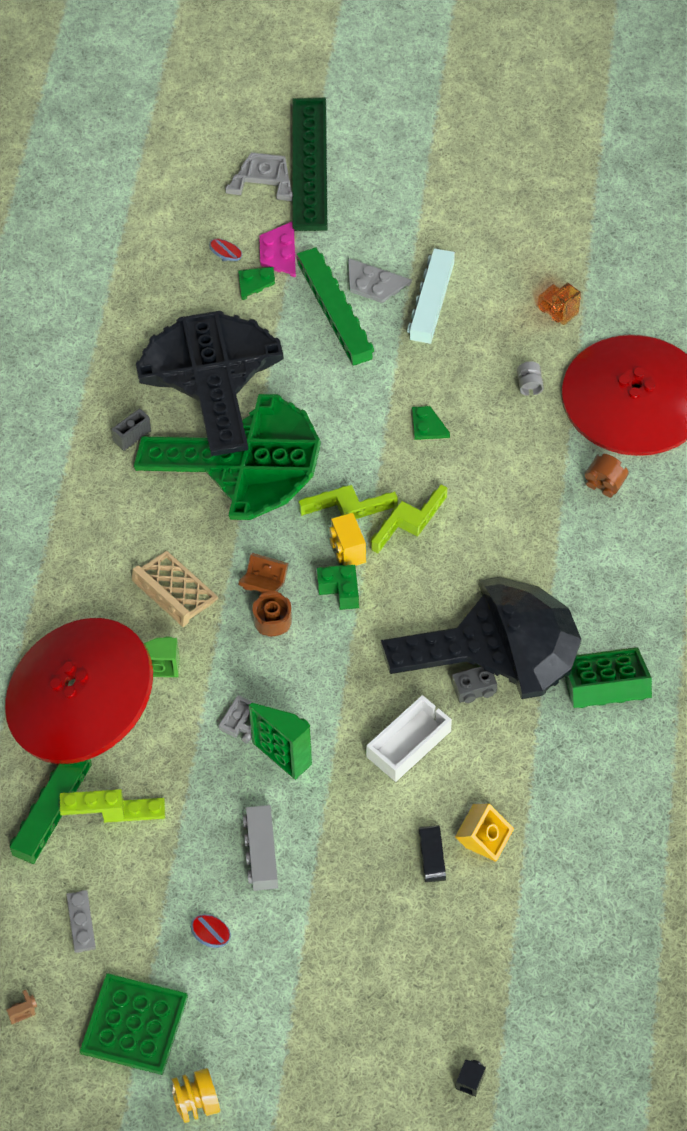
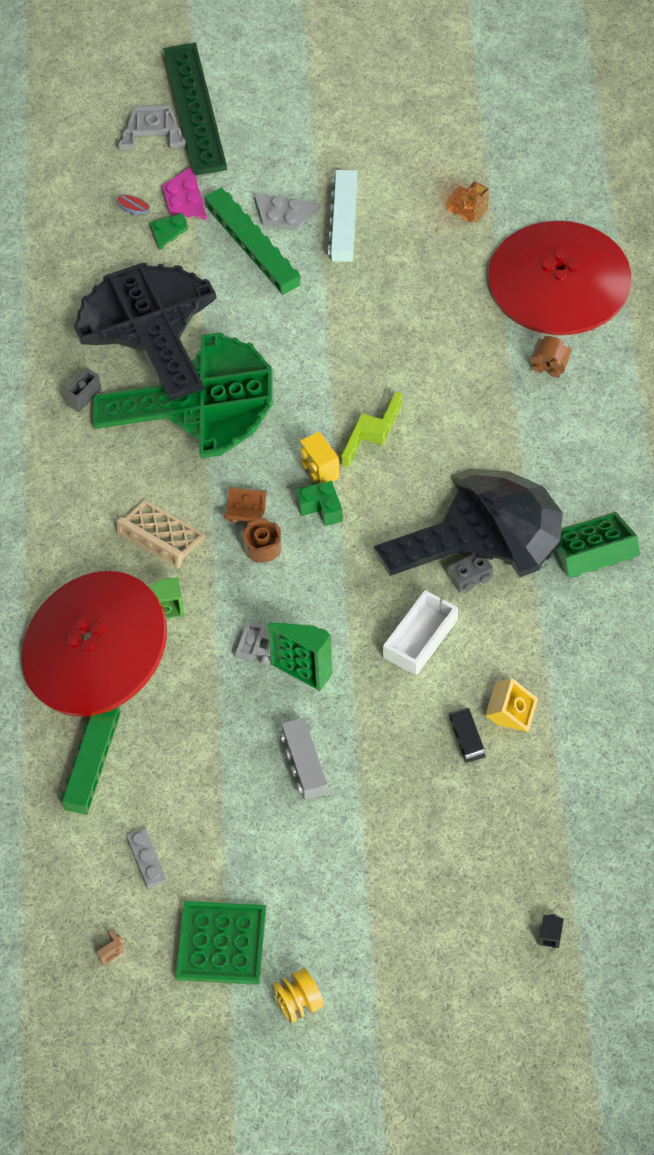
camera: 10 degrees left, 0 degrees up
lime bracket [60,789,165,823] -> none
red piece [190,914,231,948] -> none
lime bracket [298,485,398,519] -> none
green wing [412,406,450,440] -> none
light grey wheel [517,362,544,396] -> none

